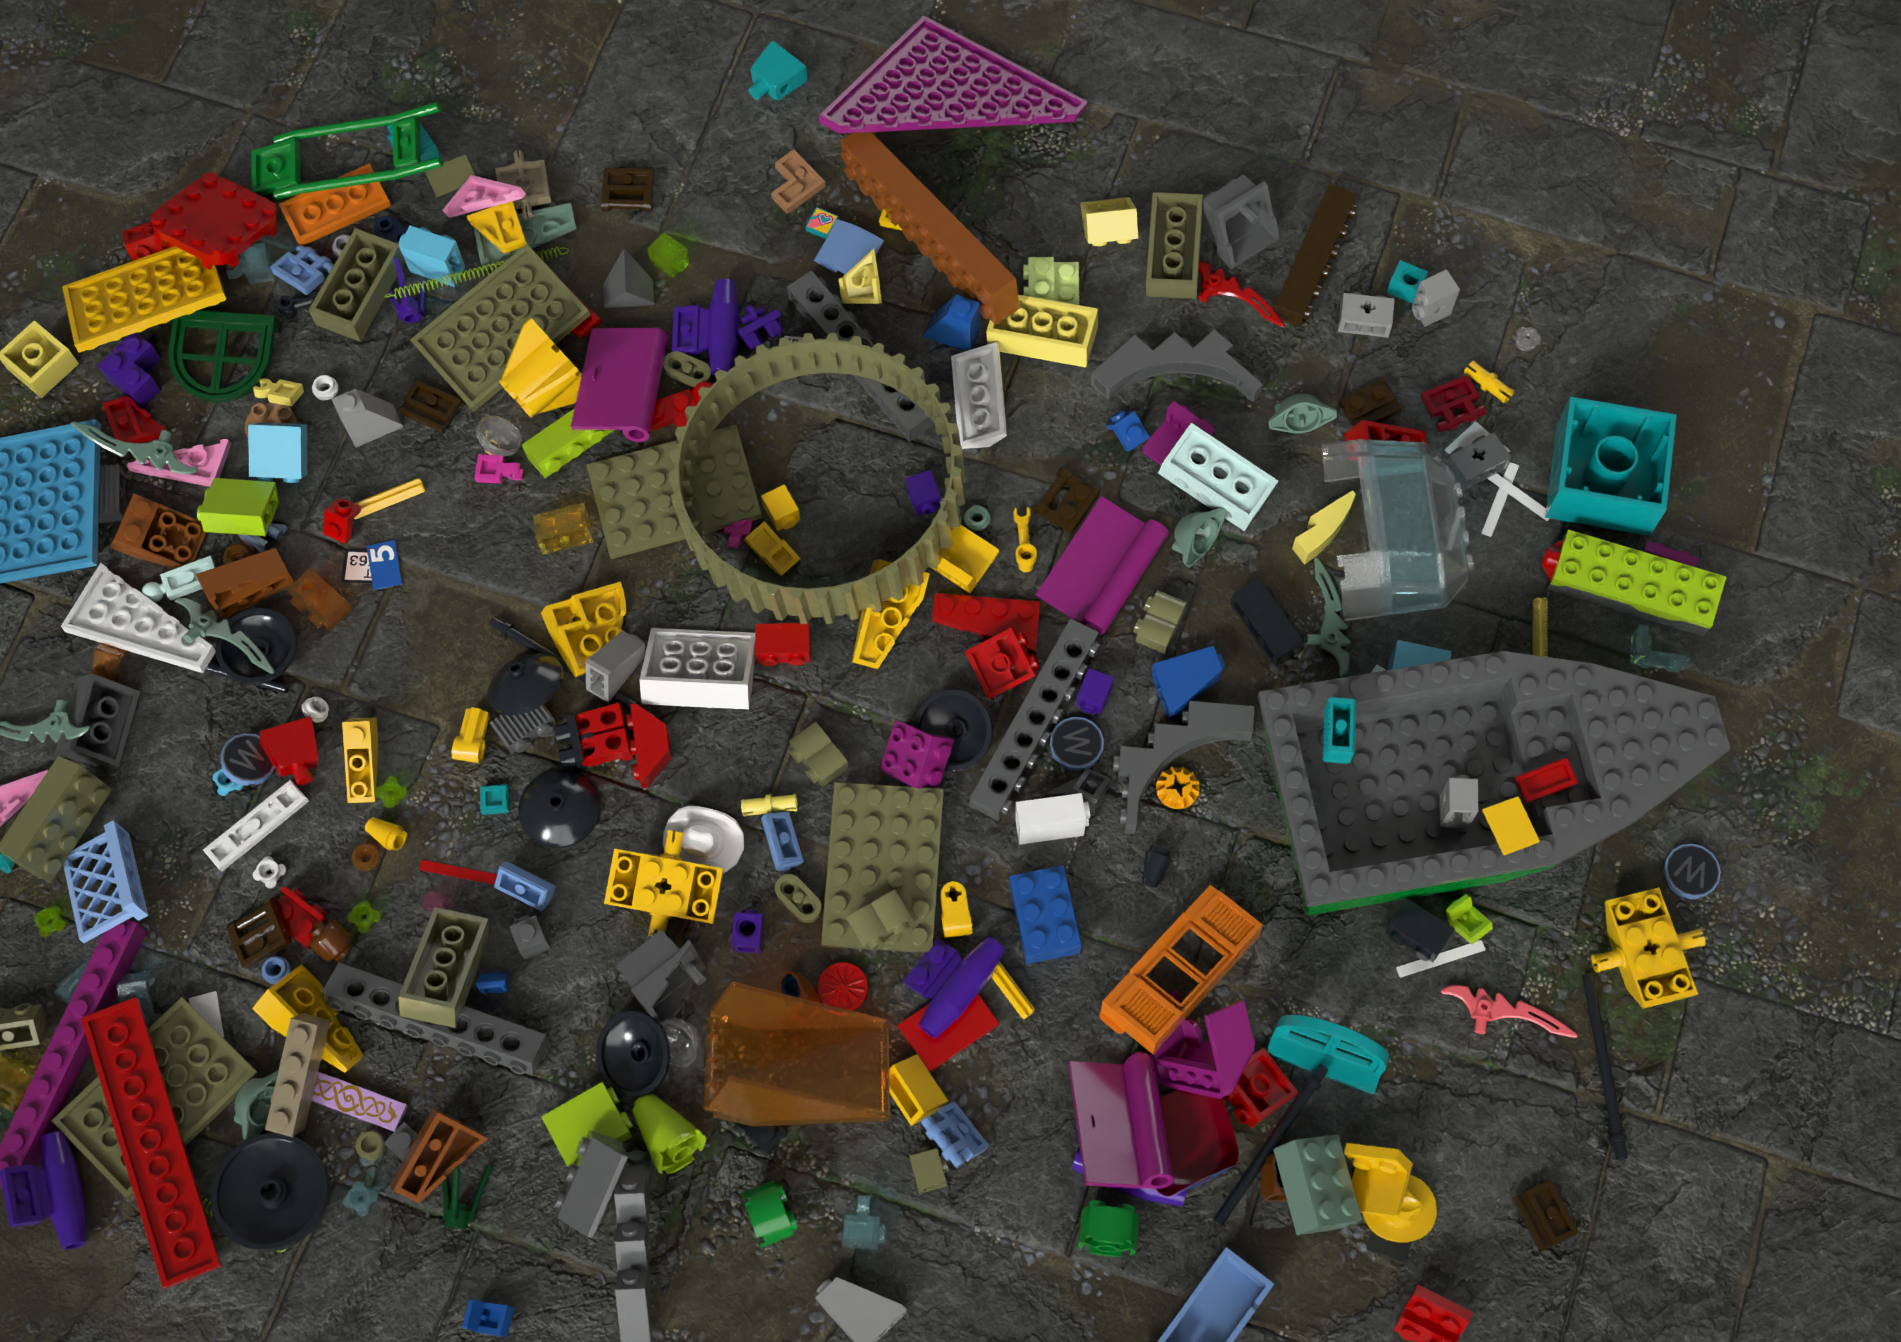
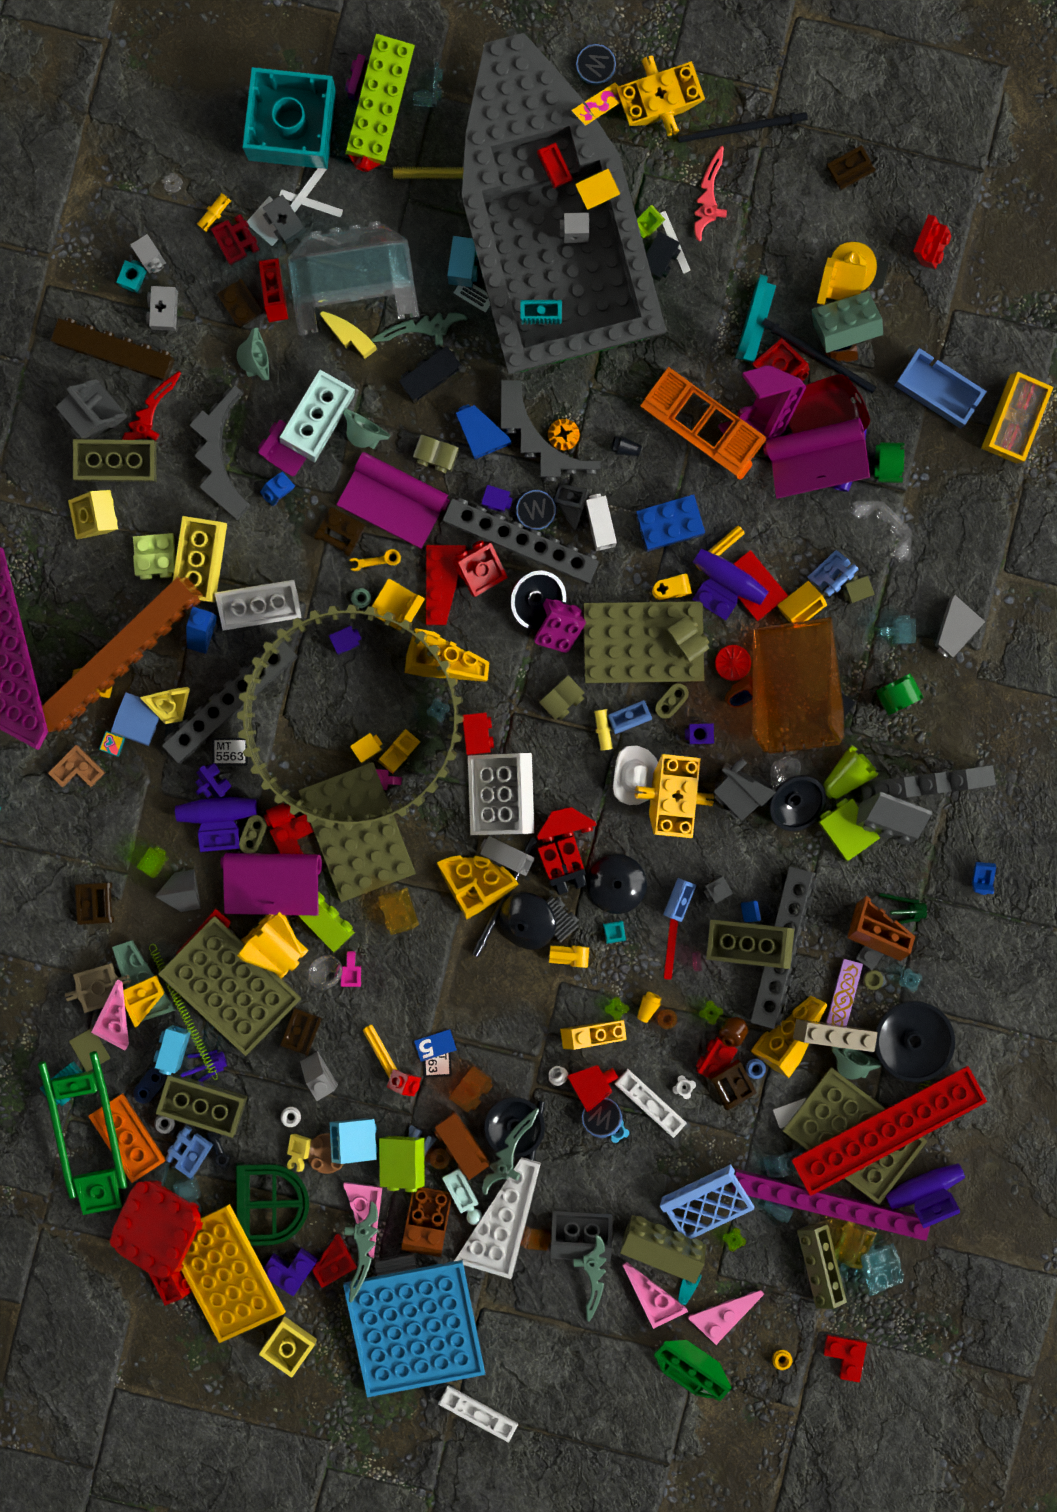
camera: 95 degrees left, 20 degrees up
none -> yellow sticker [571,82,621,126]
none -> clear slope [849,501,911,563]

